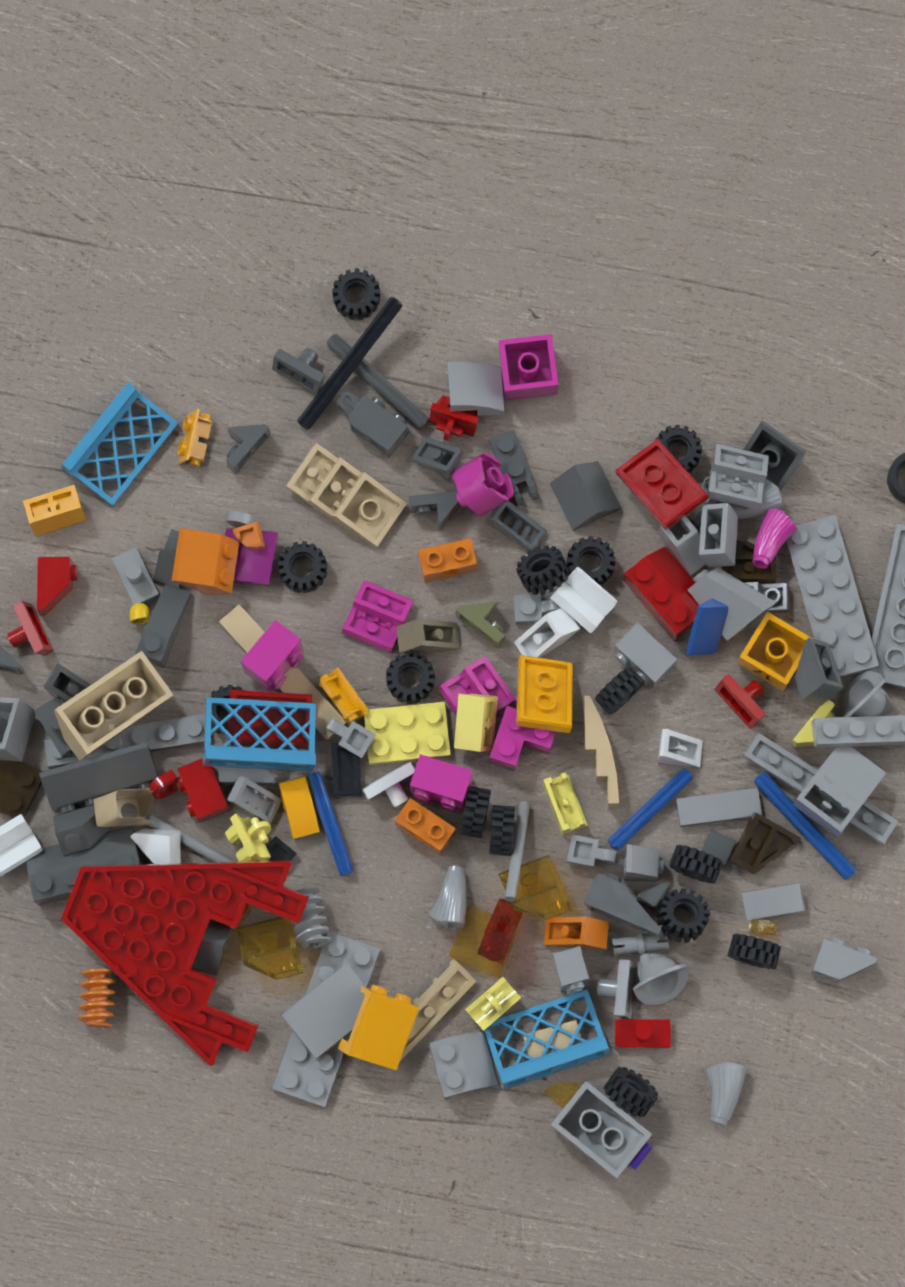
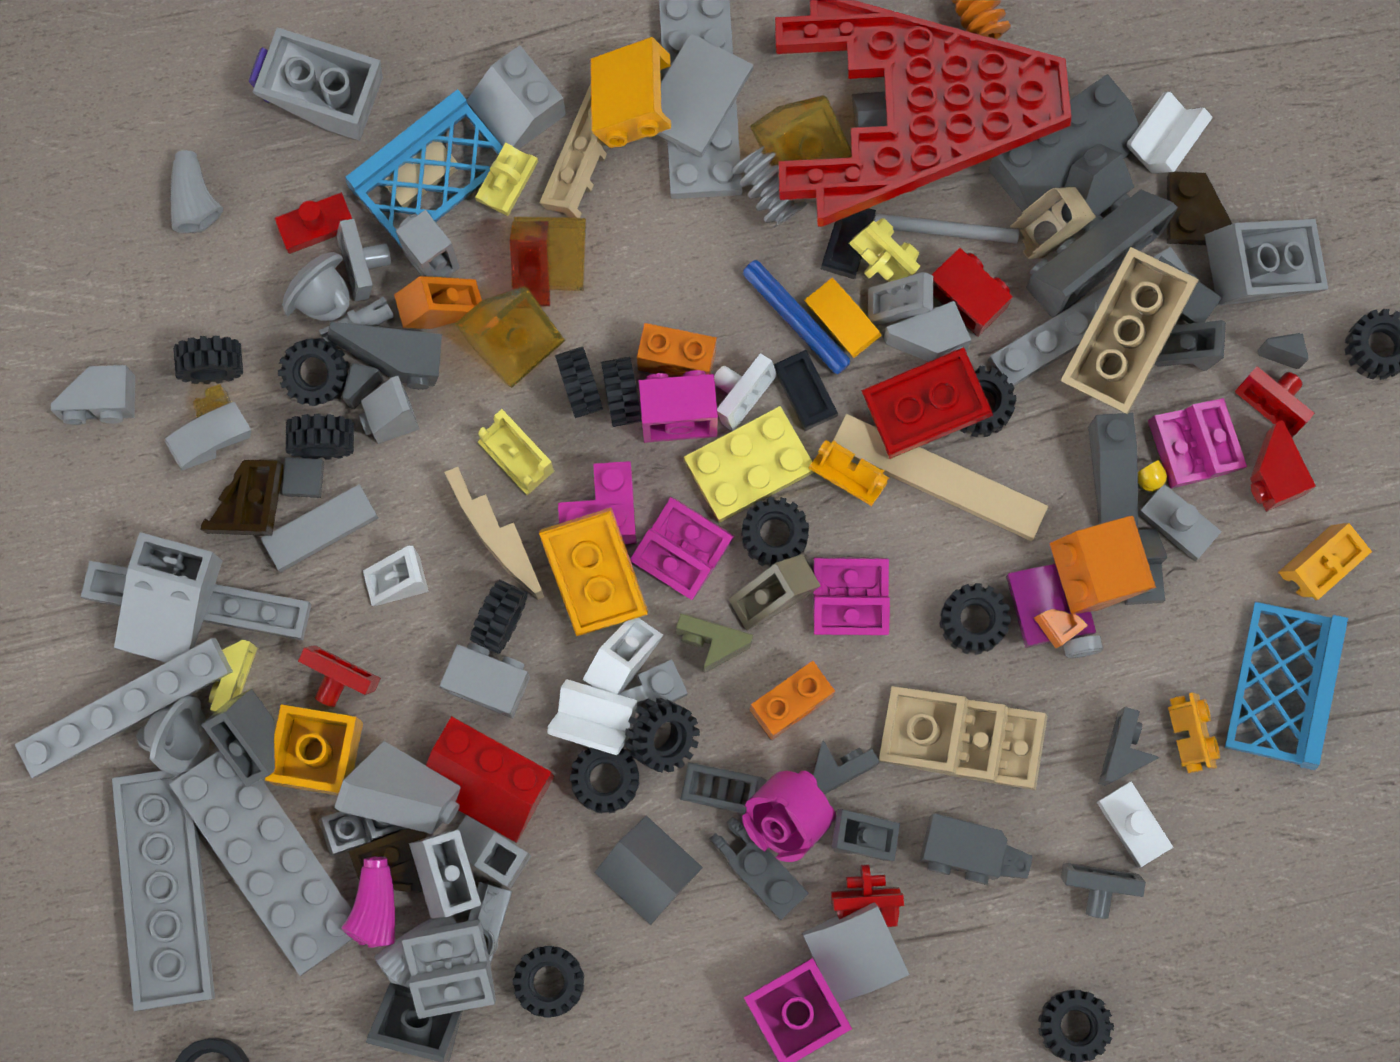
camera: 155 degrees right, 0 degrees up
white slope [130,828,180,864] -> none
red tile [149,769,177,799] -> none
dark azure fence [203,697,316,772] -> none
dark pink brick [240,619,304,692] -> none
black axle [297,297,403,430] -> none
light grey plate [326,718,376,758] -> none
dark grey axle [327,334,429,430] -> none
light grey piece [428,866,466,930] -> none
light yellow hinge [454,693,498,752] -> none
light grey bar [505,801,530,902] -> none
clear yellow tile [544,1082,581,1109] -> none
light grey plate [567,834,617,868] -> none
black tyre [604,1066,658,1117] -> none
blue axle [608,768,693,851] -> none
red tile [615,439,708,530] -> none
blue slope [686,599,728,655] -> none
blue axle [754,772,856,880] -> none
none -> white tile [1097,782,1173,868]
none -> dark pink slope [1148,398,1247,489]

